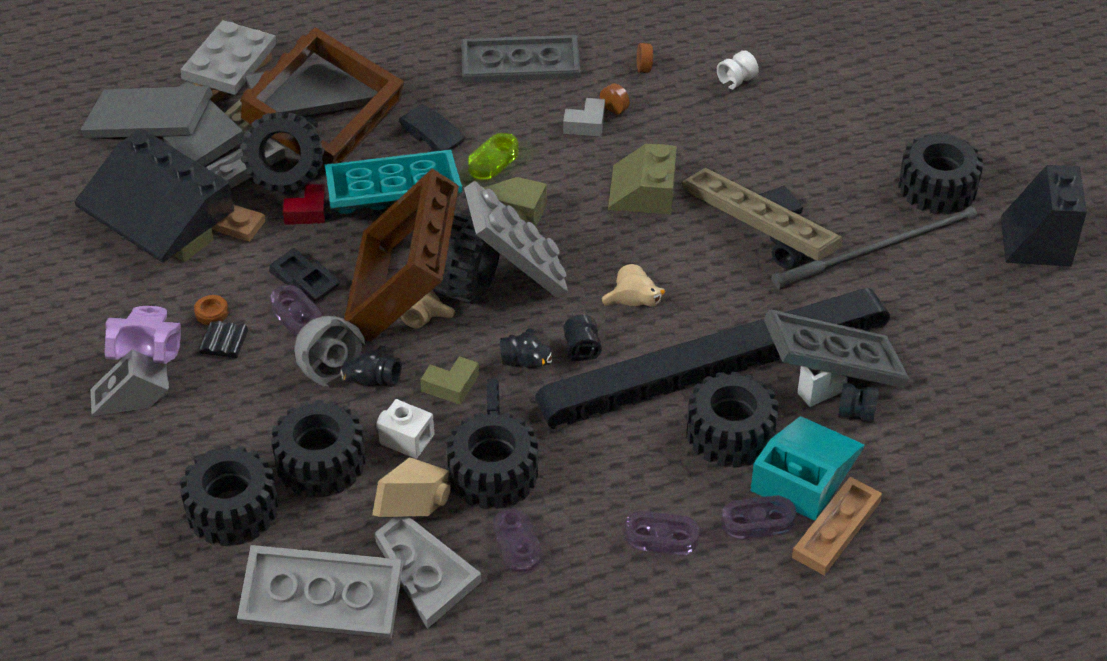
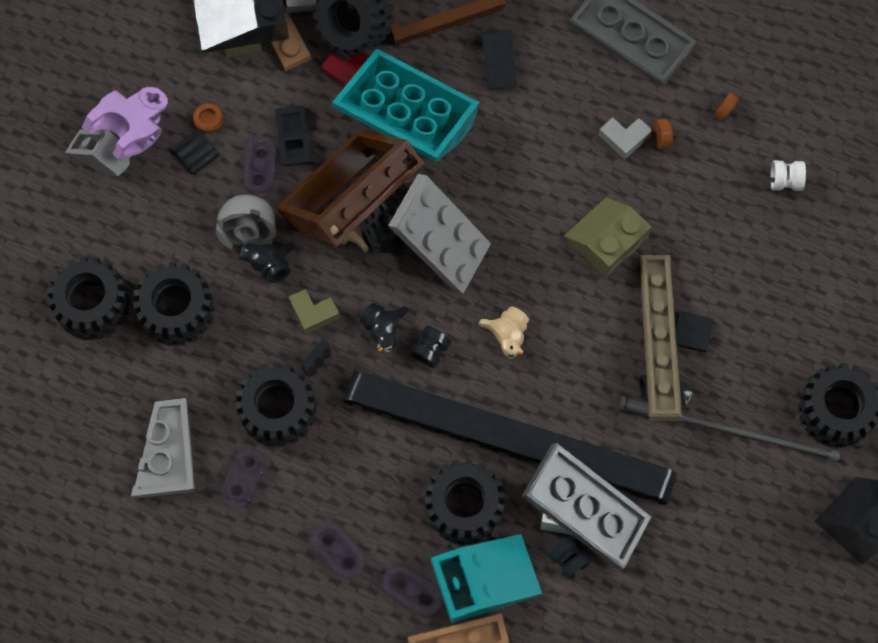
camera: 40 degrees right, 25 degrees up
light grey plate [237,545,403,638] -> none
tan slope [372,457,450,517] -> none
white brick [376,399,435,459] -> none
clear neon green plate [468,133,519,180] -> none
olive slope [484,177,547,227] -> none

